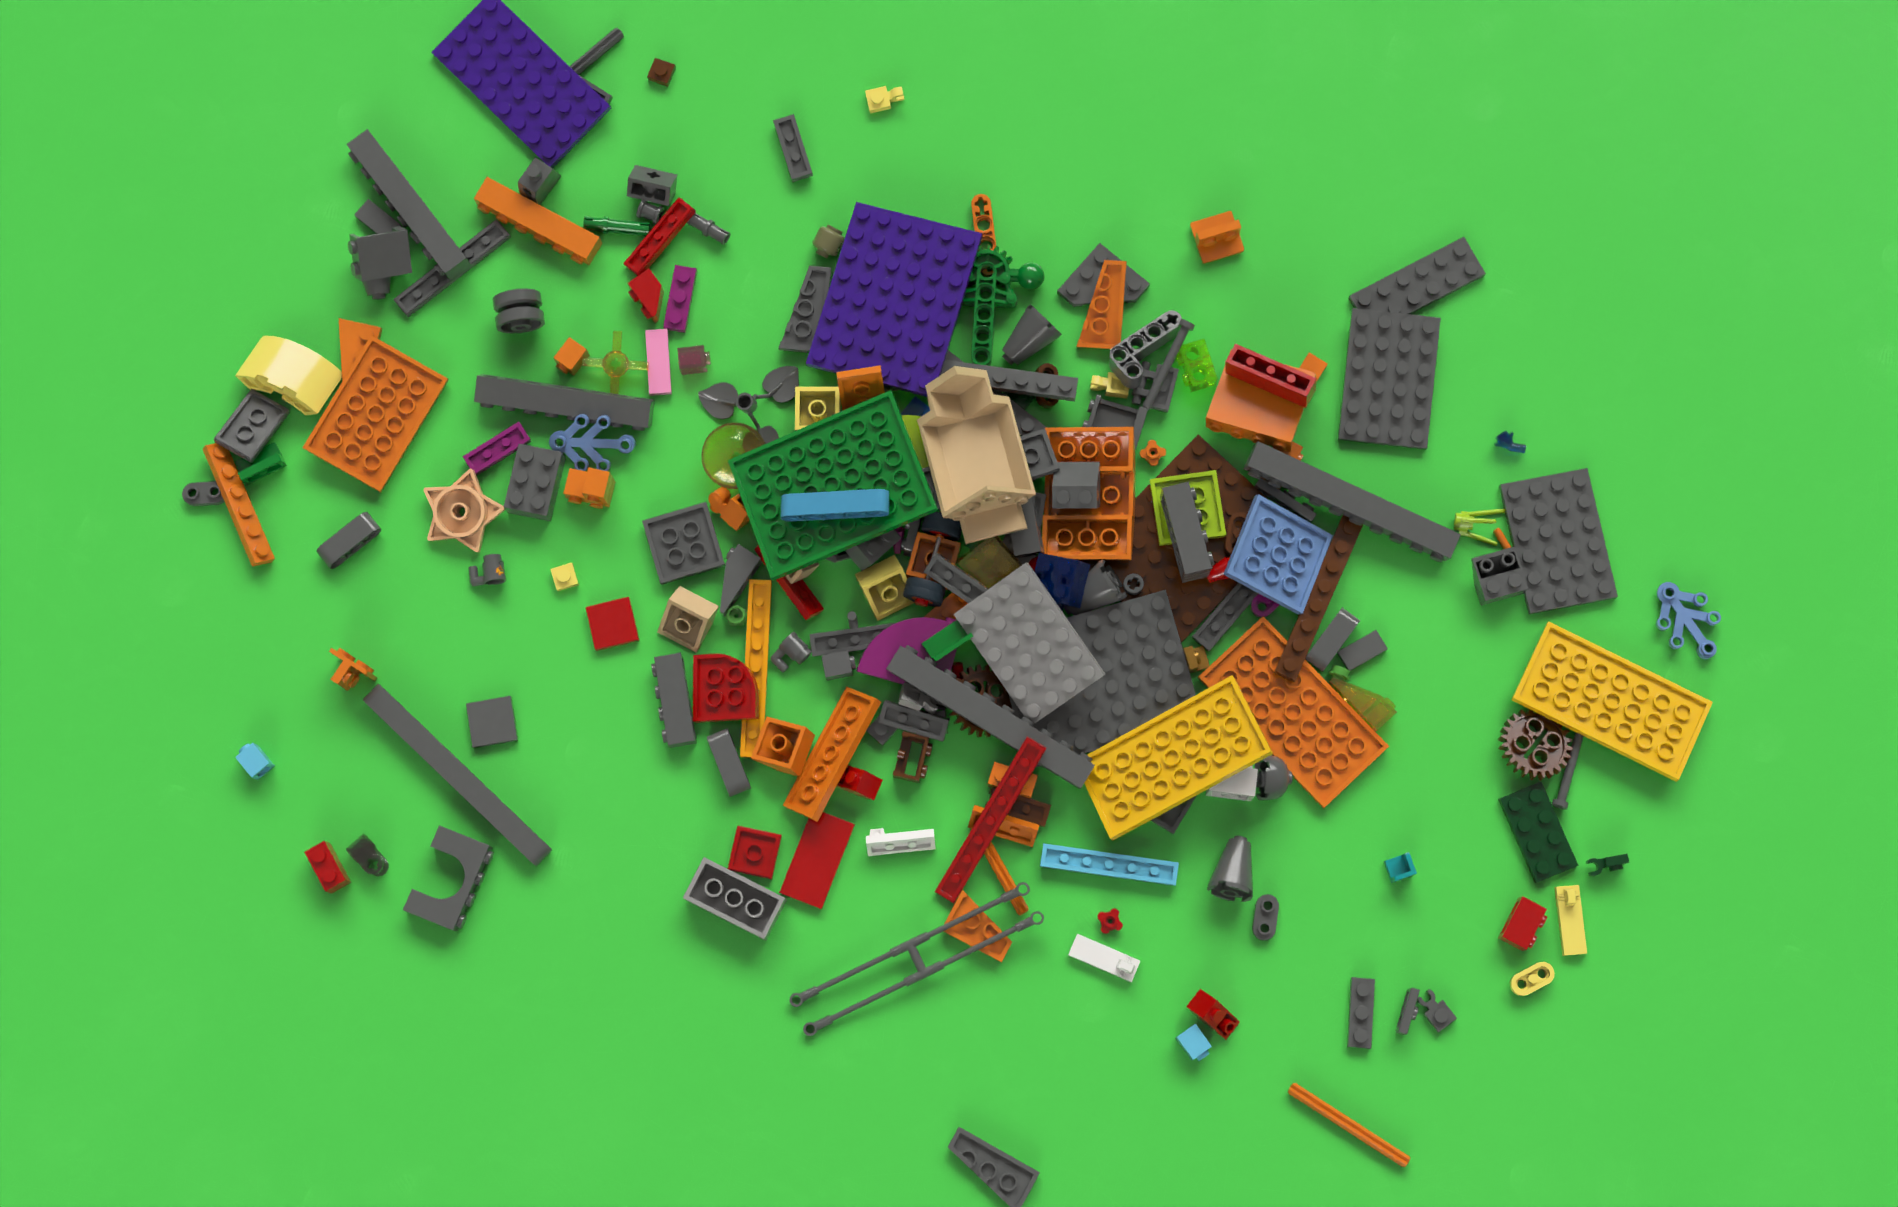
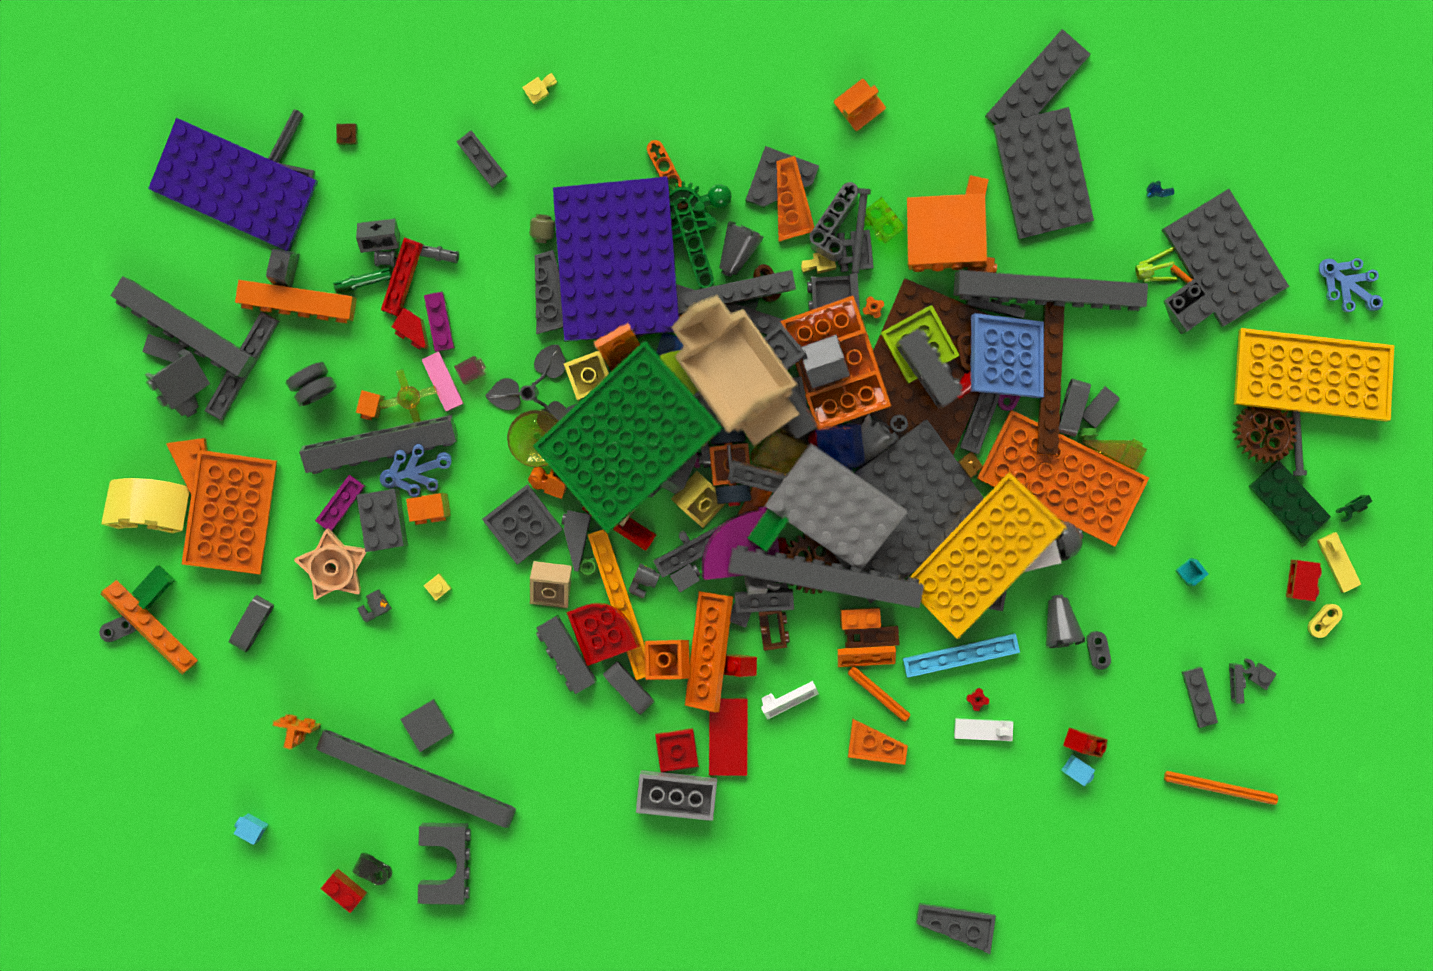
camera: 25 degrees left, 10 degrees up
dark grey tile [214,389,290,463] -> none
red tile [586,597,639,651] -> none
dark azure beam [781,489,889,521] -> none
dark grey bar [789,882,1044,1036] -> none
red tile [935,736,1047,903] -> none
red brick [1225,344,1317,408] -> none

